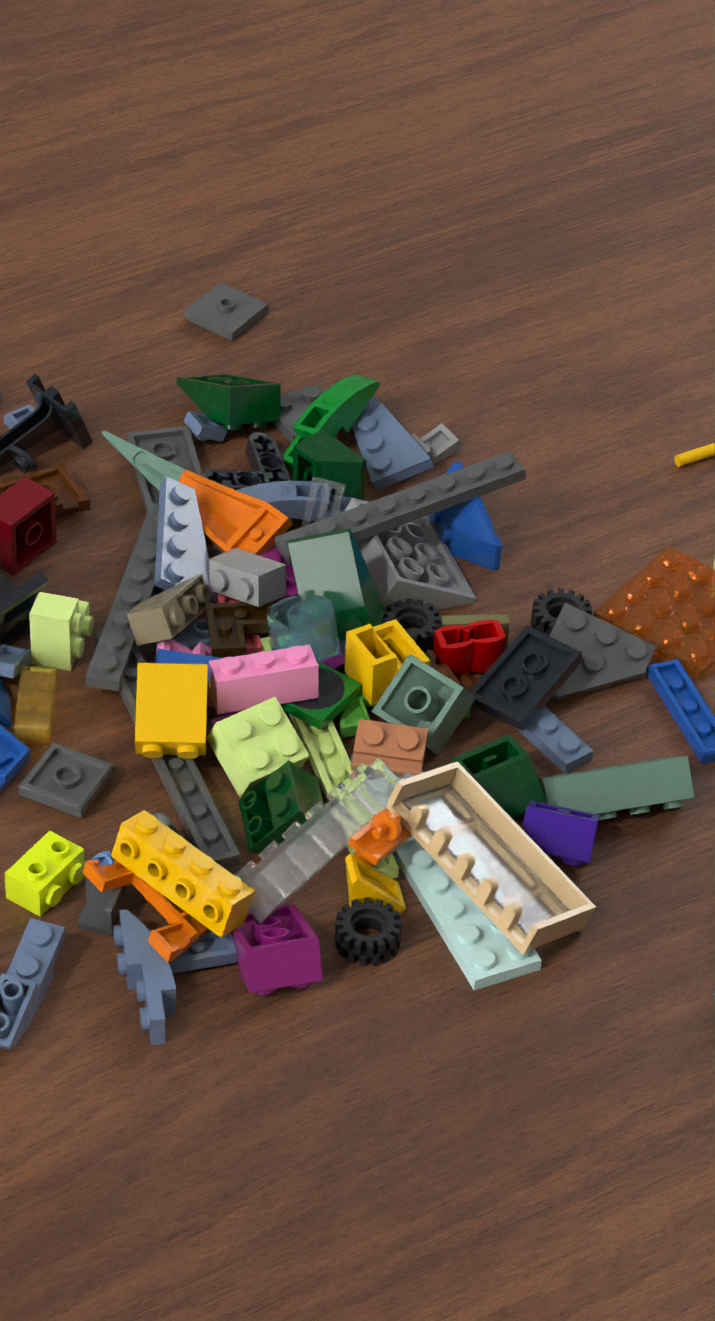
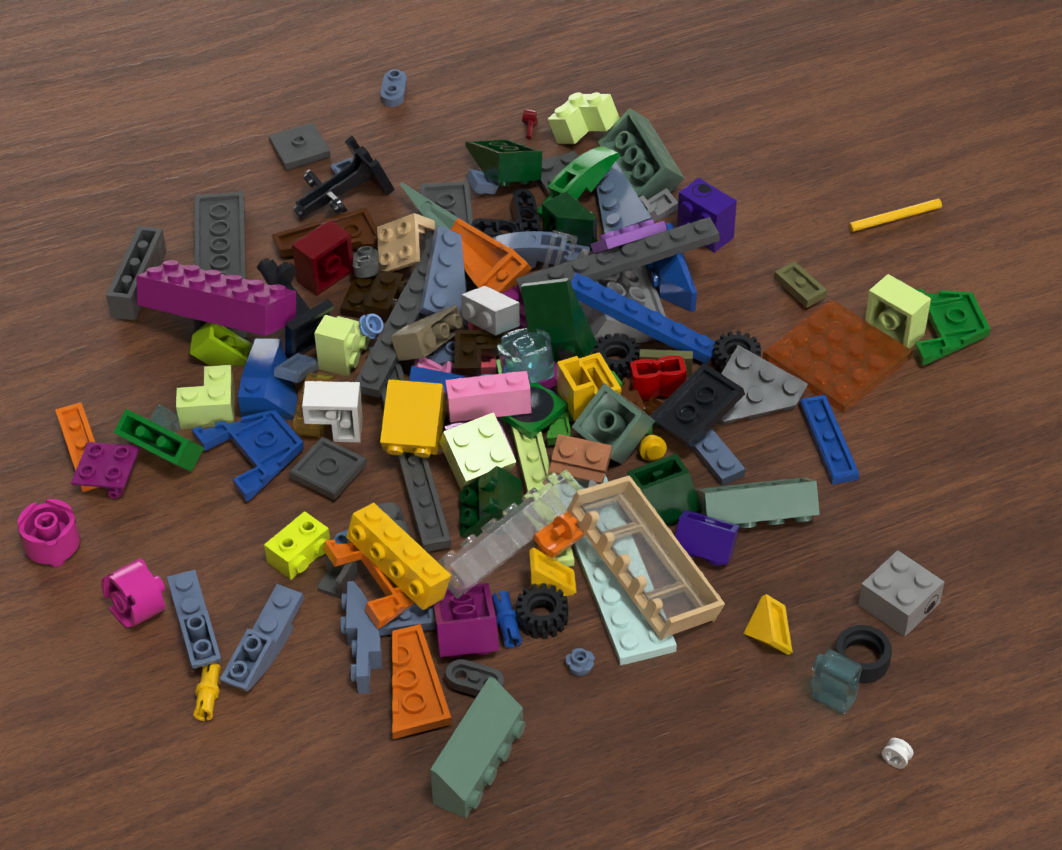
camera: 10 degrees right, 5 degrees up
dark grey plate [184,282,268,341] -> none
none -> white brick [302,381,363,443]
none -> dark brown plate [340,270,407,323]
none -> dark grey plate [353,246,380,278]
none -> medium blue plate [359,314,383,339]
none -> tan bracket [377,213,435,272]
none -> sand blue plate [381,69,407,107]
none -> orange wing [392,624,452,739]
none -> sand green slope [430,677,526,818]
none -> dark grey plate [446,659,504,696]
none -> blue pin [492,591,522,648]
none -> dark red hand [522,109,538,140]
none -> yellowish green brick [547,92,620,144]
none -> sand blue plate [565,648,595,676]
none -> blue plate [571,272,715,364]
none -> medium lavender plate [591,219,667,254]
none -> sand green slope [598,108,684,200]
none -> yellow plate [639,435,667,461]
none -> dark purple brick [677,178,737,253]
none -> yellow slope [743,594,793,655]
none -> olive plate [774,261,827,308]

